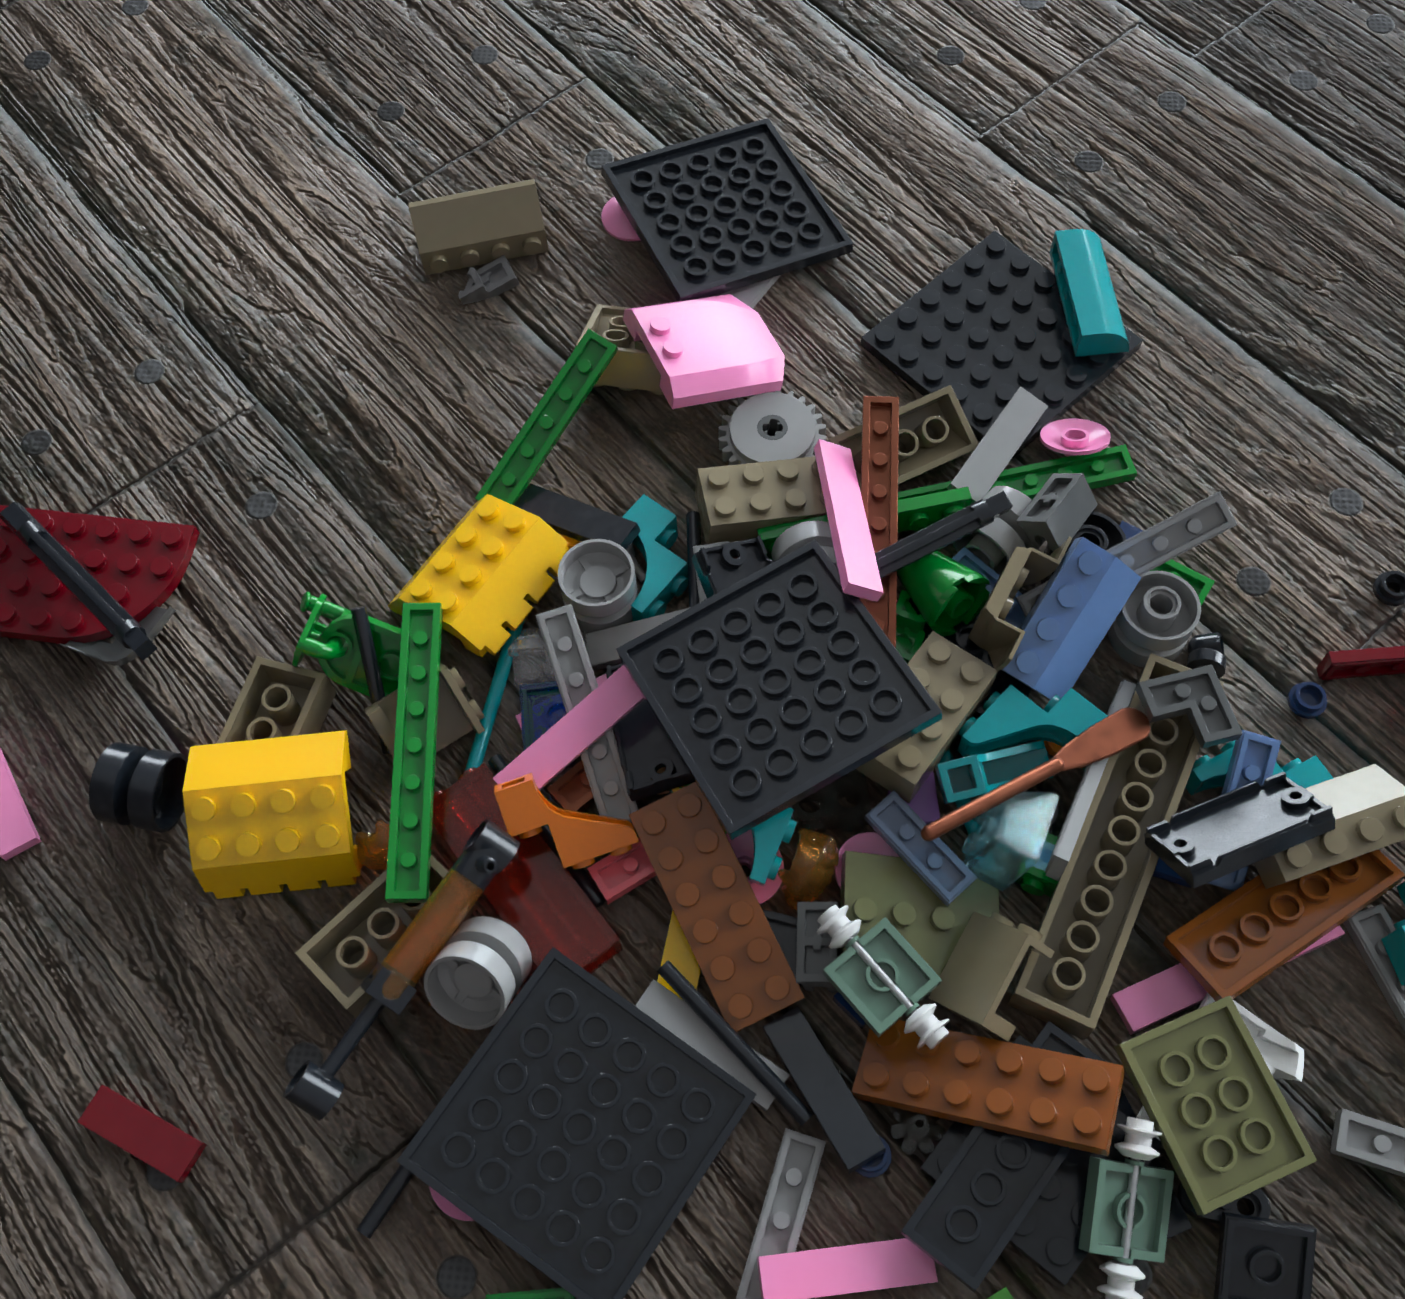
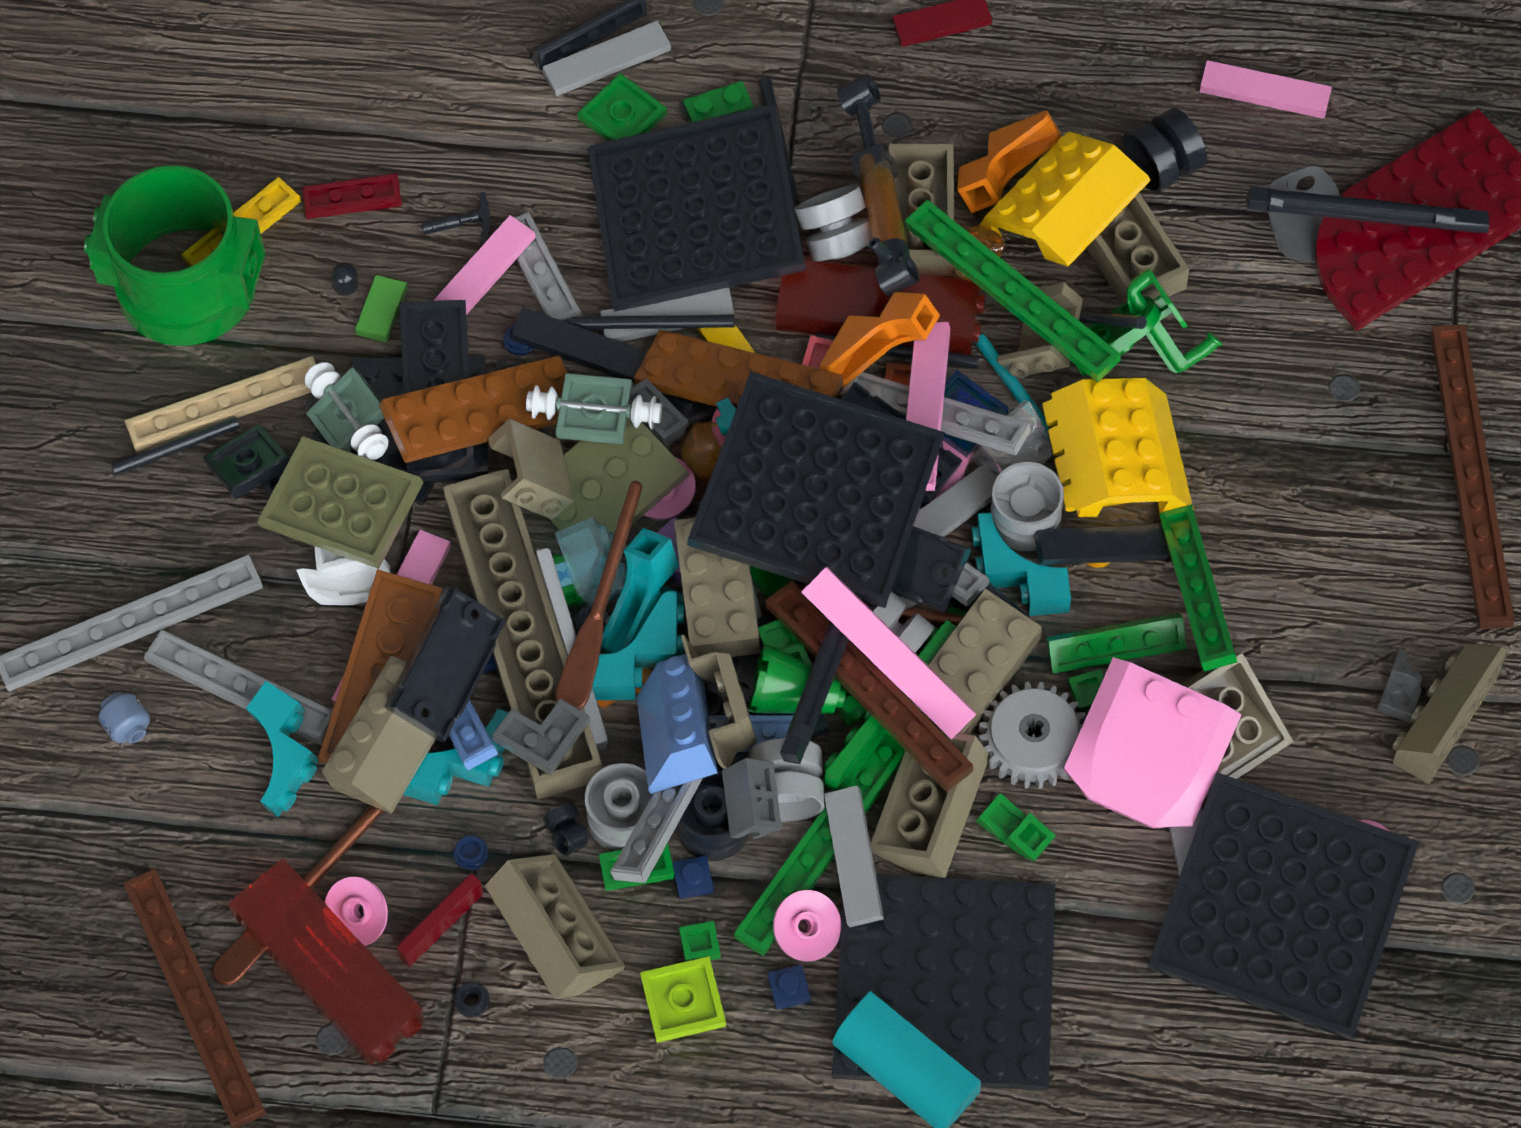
camera: 135 degrees right, 0 degrees up
sand blue tile [864,790,978,906] -> none
none -> dark tan slope [485,854,626,999]
none -> lime plate [640,956,726,1043]
none -> green plate [679,921,721,962]
none -> green plate [683,81,754,123]
none -> dark blue plate [767,965,811,1010]
none -> orange arch [957,110,1061,213]
none -> green slope [976,793,1056,862]
none -> green plate [1046,613,1187,673]
none -> green plate [1068,669,1104,713]
none -> copper plate [1431,324,1515,629]

